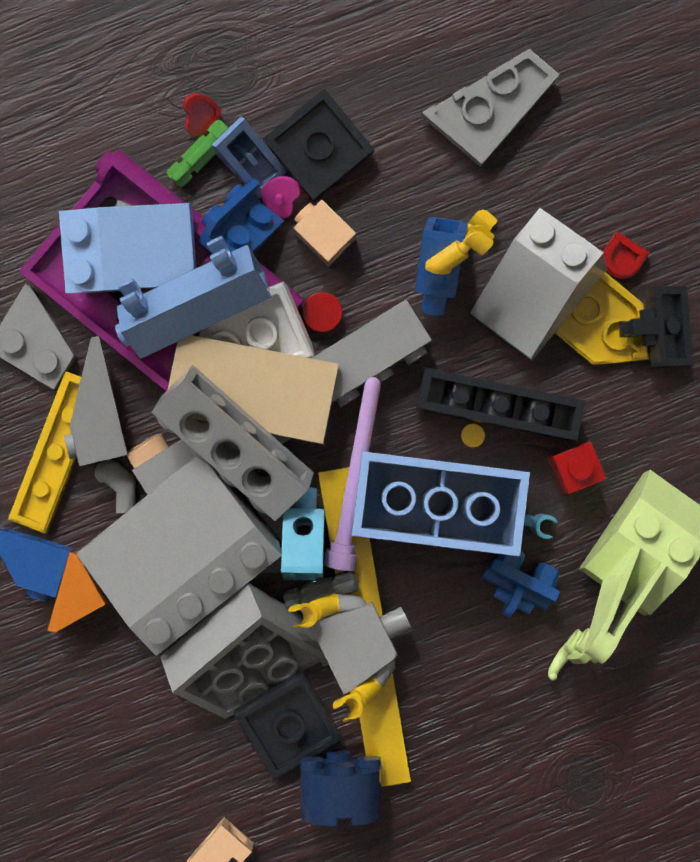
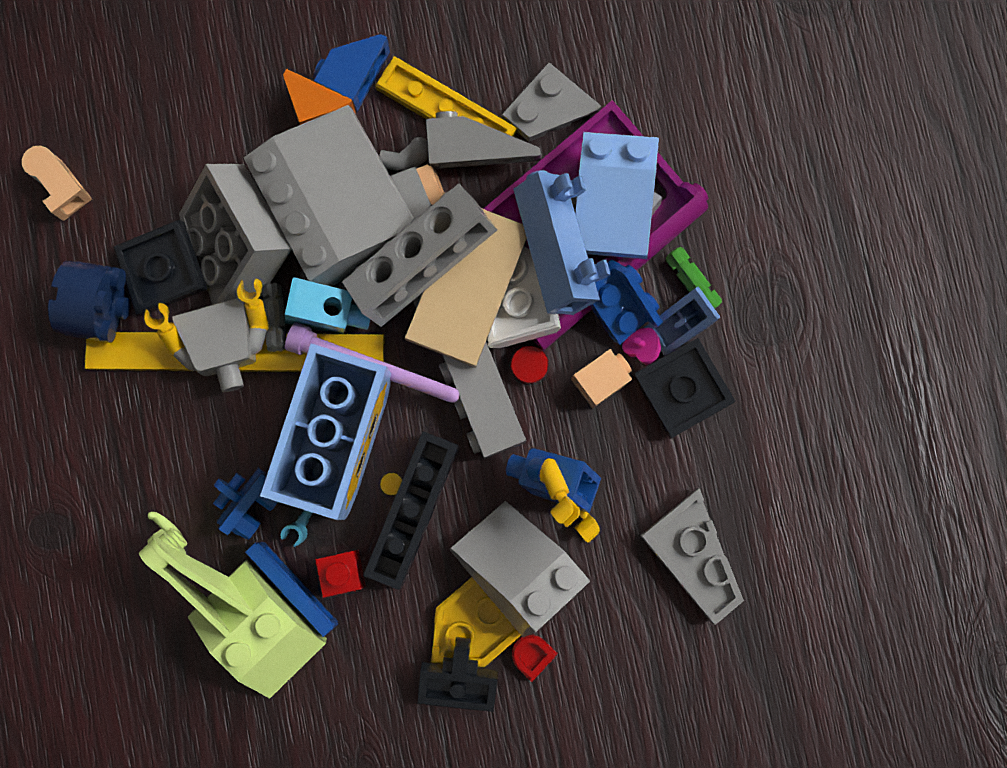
camera: 90 degrees right, 5 degrees down
red piece [183,93,221,136] -> none
none -> blue tile [245,542,338,637]

